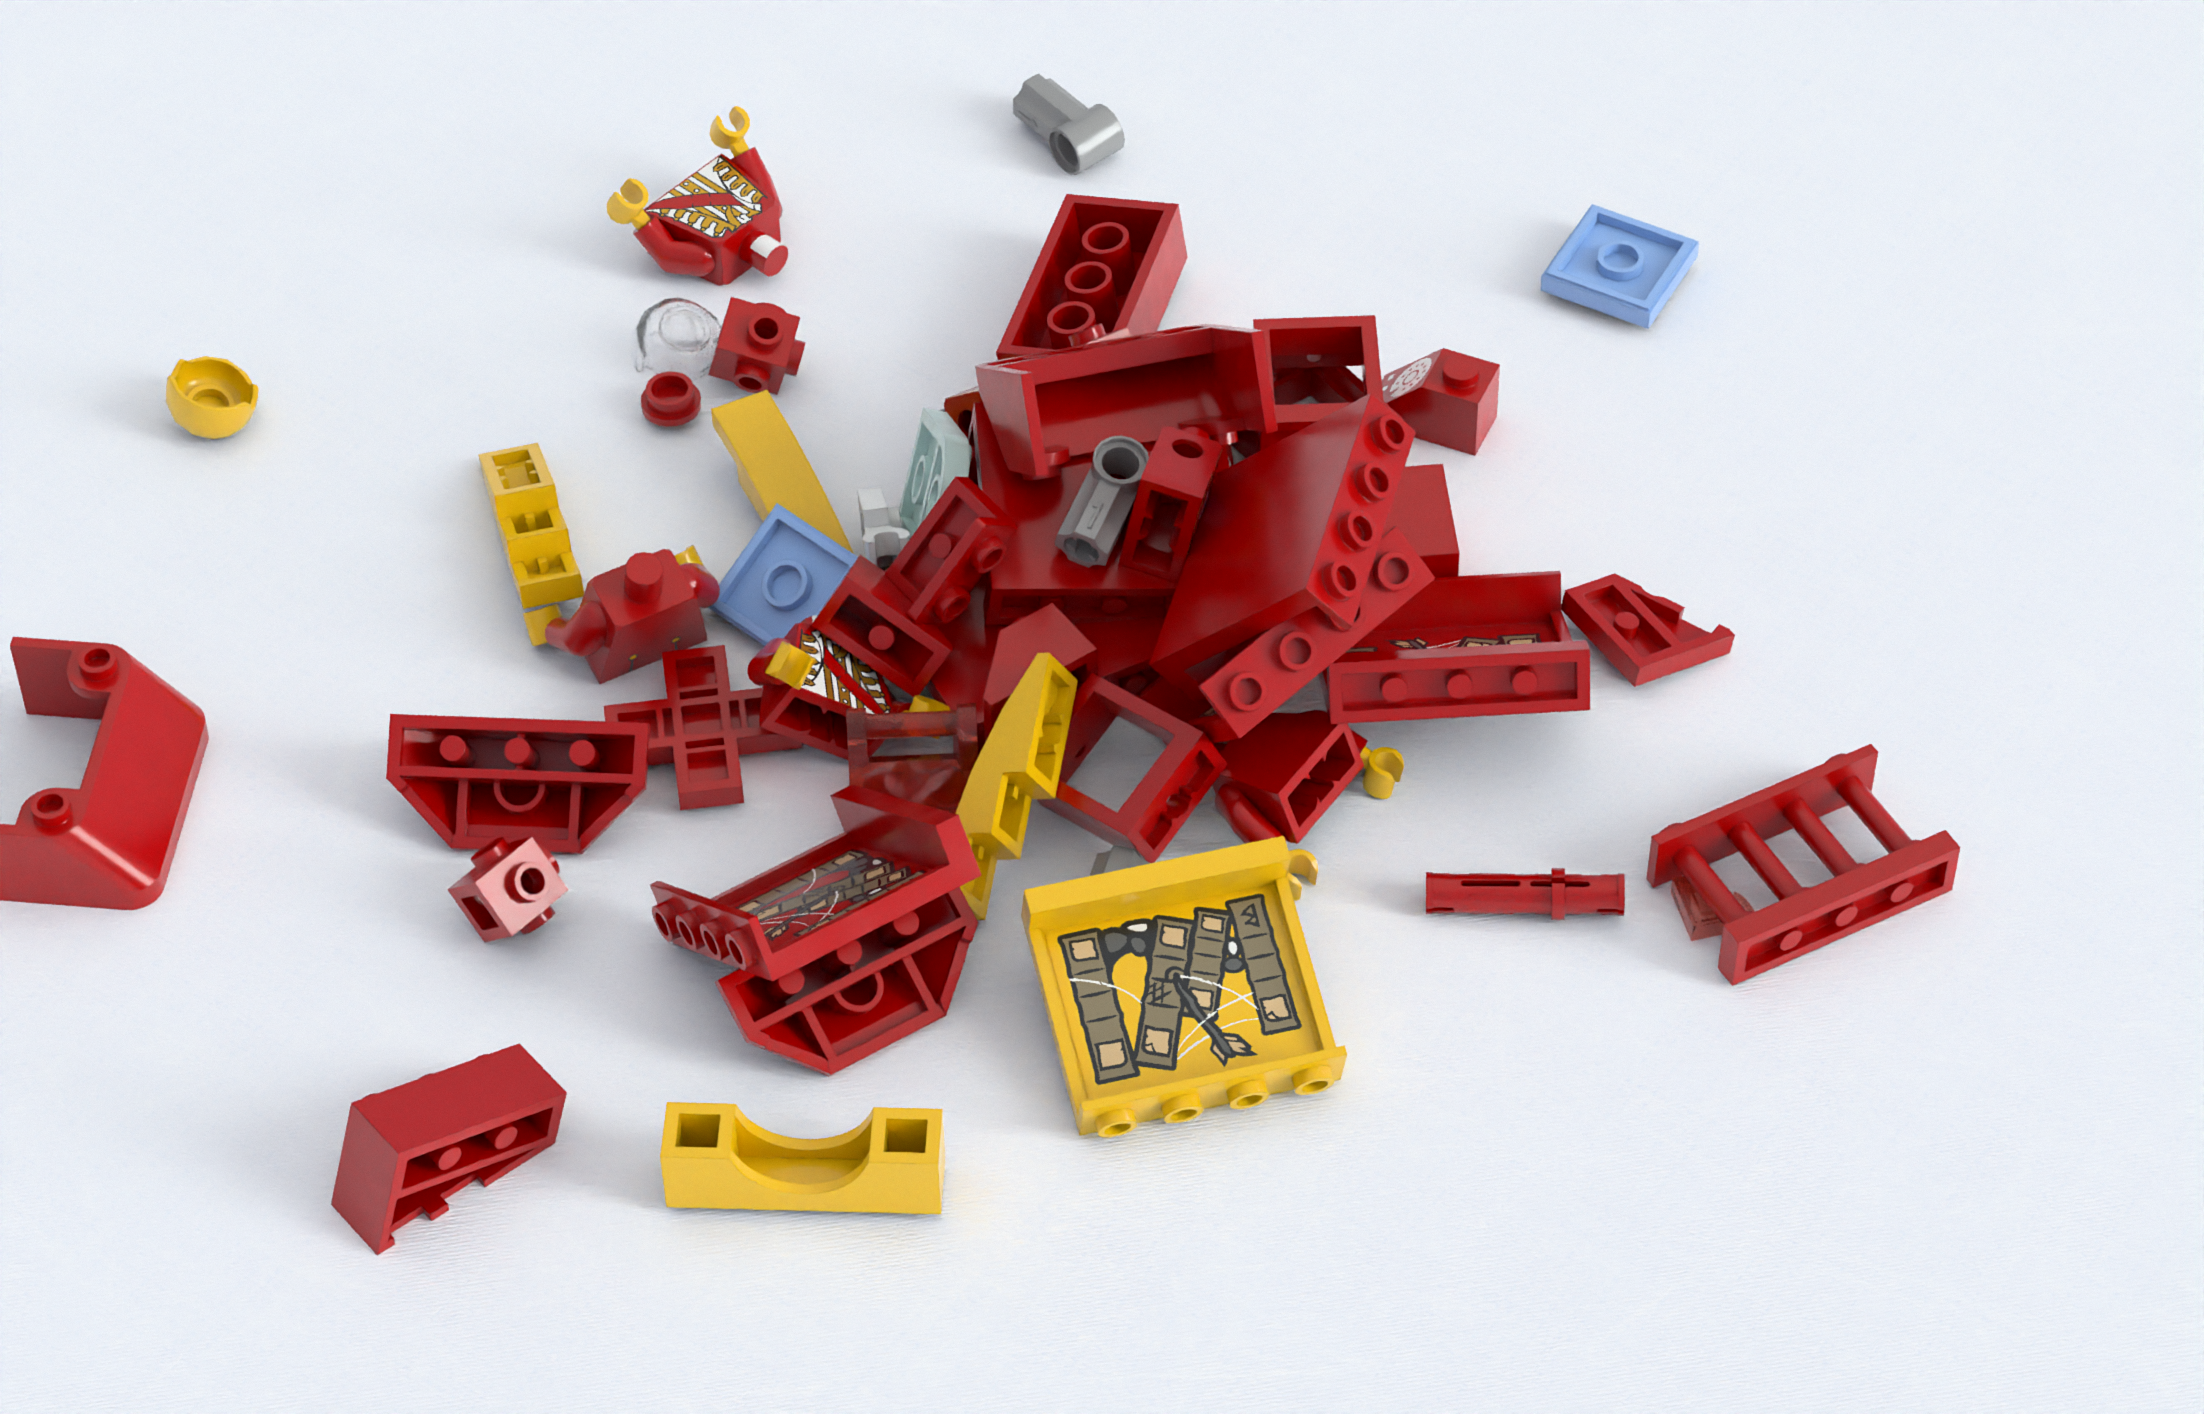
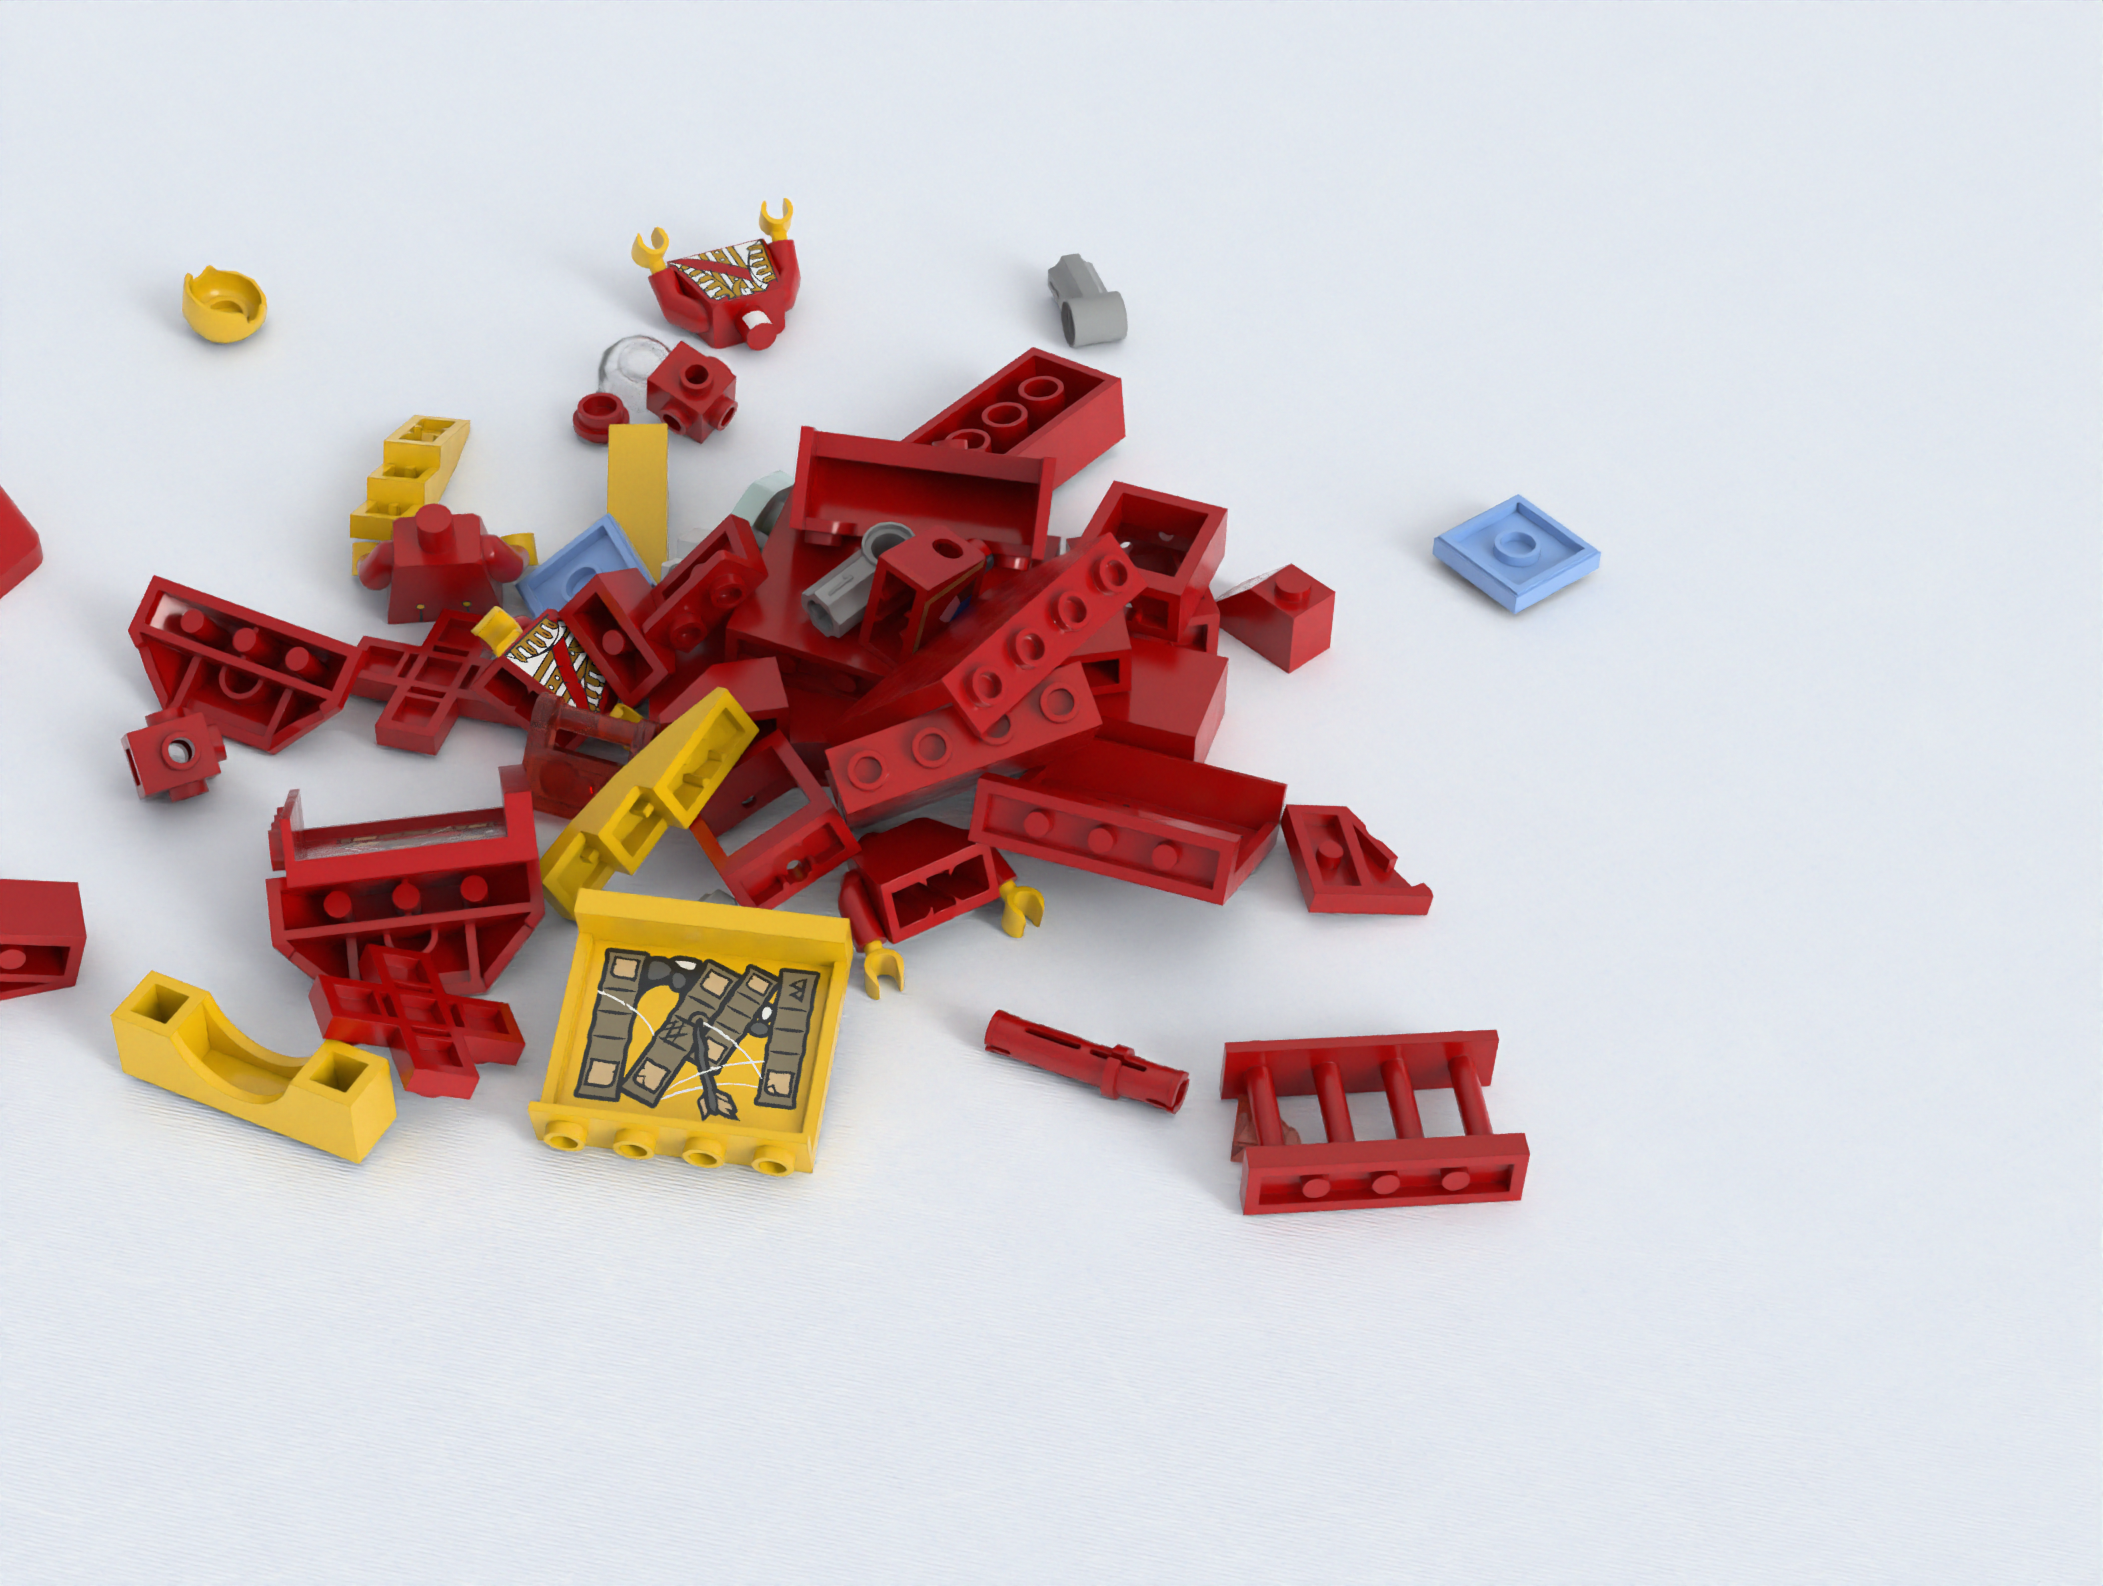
camera: 20 degrees right, 5 degrees down
none -> red plate [308,943,526,1100]

